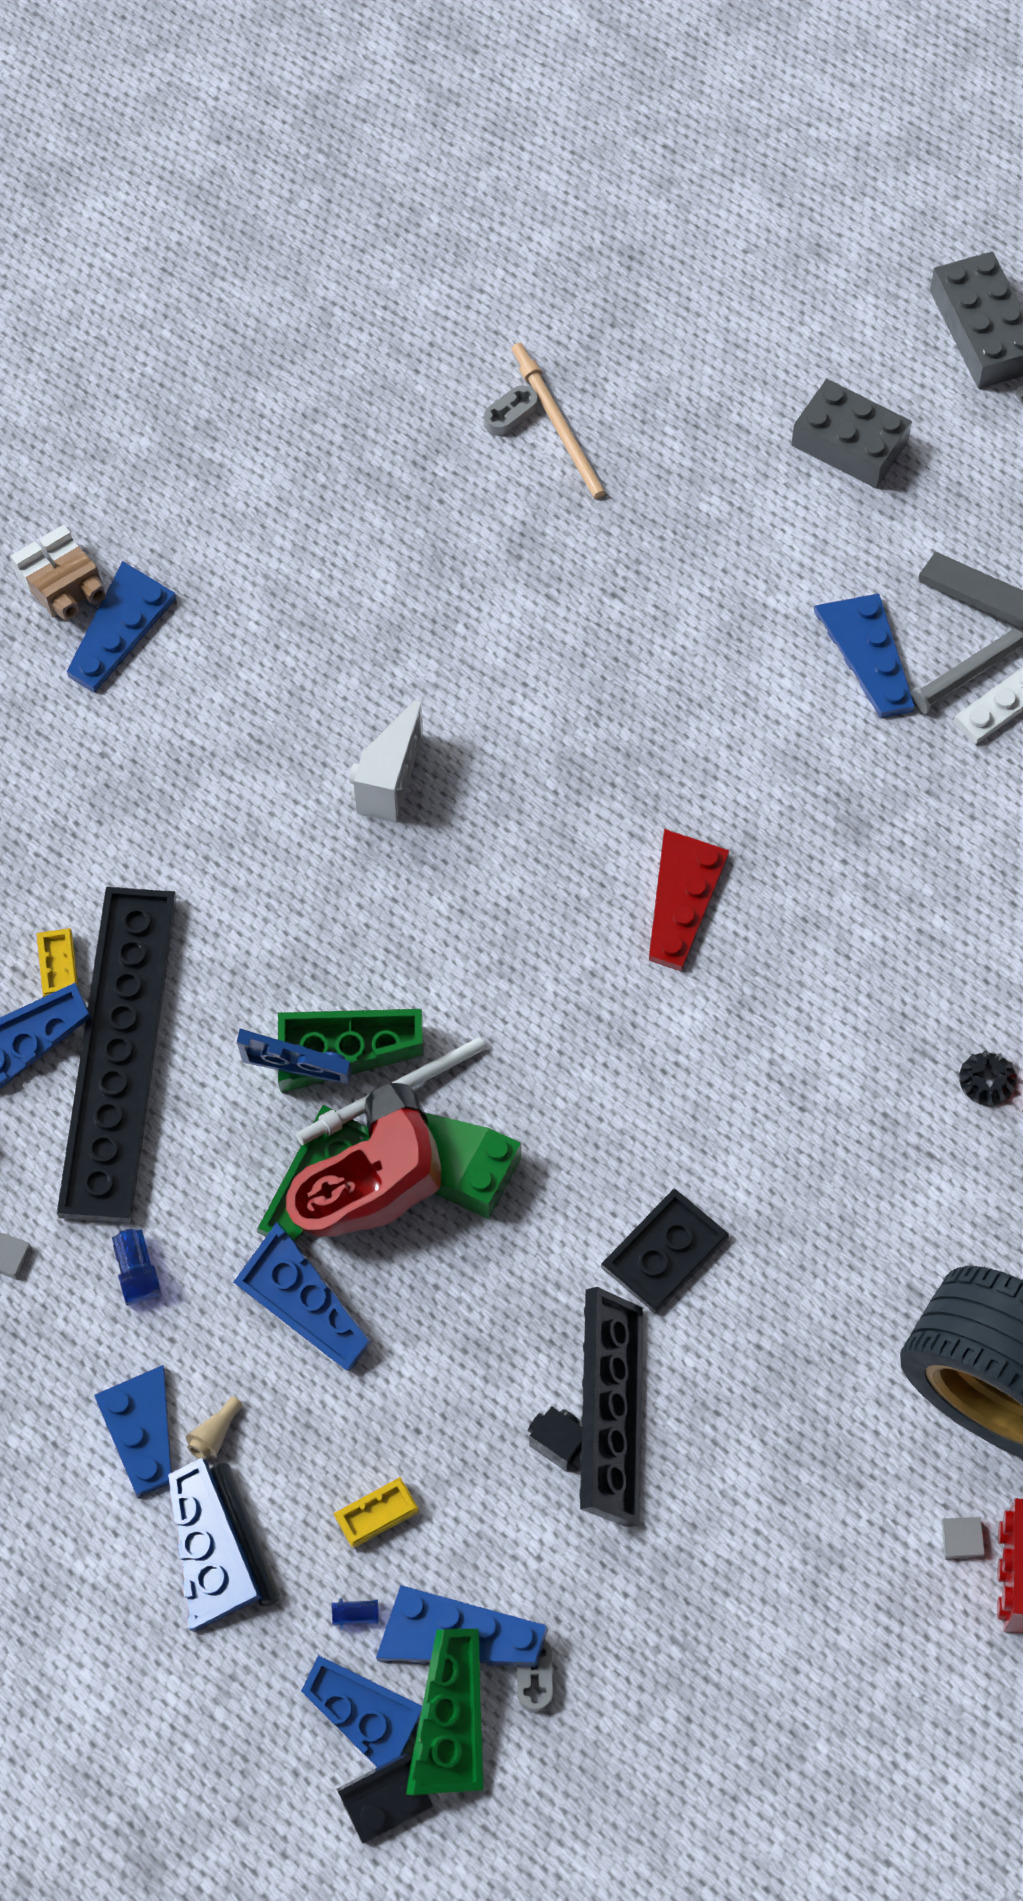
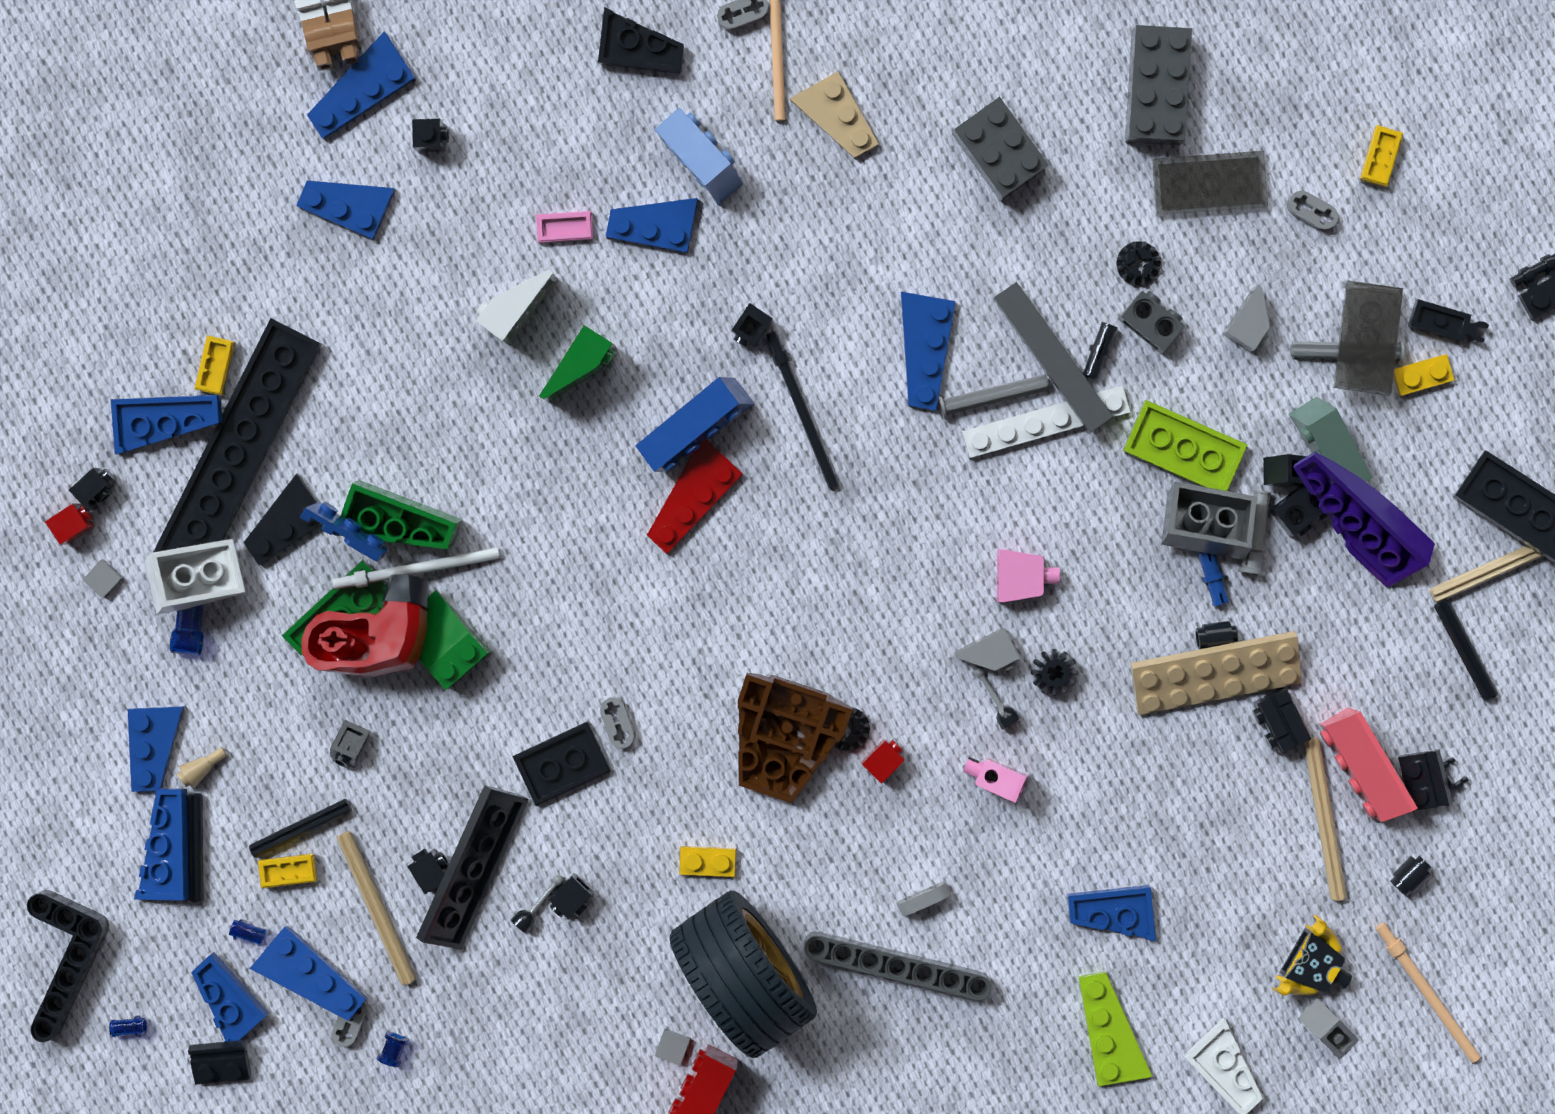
camera: 20 degrees right, 25 degrees up
blue wing [233,1222,372,1371] -> none
green wing [406,1628,484,1795] -> none
none -> black beam [27,890,109,1042]
none -> clear blue pin [109,1015,147,1038]
none -> white slope [144,539,245,614]
none -> black wing [243,473,321,566]
none -> black axle [249,799,352,858]
none -> blue wing [296,180,396,240]
none -> bracket [330,720,370,768]
none -> tan axle [337,831,416,986]
none -> clear blue bush [376,1032,409,1067]
none -> black brick [412,118,449,152]
none -> hinge [510,875,564,934]
none -> bright pink tile [536,211,594,243]
none -> green slope [539,325,617,402]
none -> black brick [549,873,594,919]
none -> black wing [598,7,684,74]
none -> light grey beam [600,697,635,749]
none -> blue wing [605,198,698,253]
none -> blue wedge [635,377,755,473]
none -> medium blue wedge [654,107,743,206]
none -> yellow plate [679,846,736,877]
none -> black brick [731,303,773,349]
none -> reddish brown wedge [738,673,853,803]
none -> black bar [766,331,839,488]
none -> tan wing [790,71,879,159]

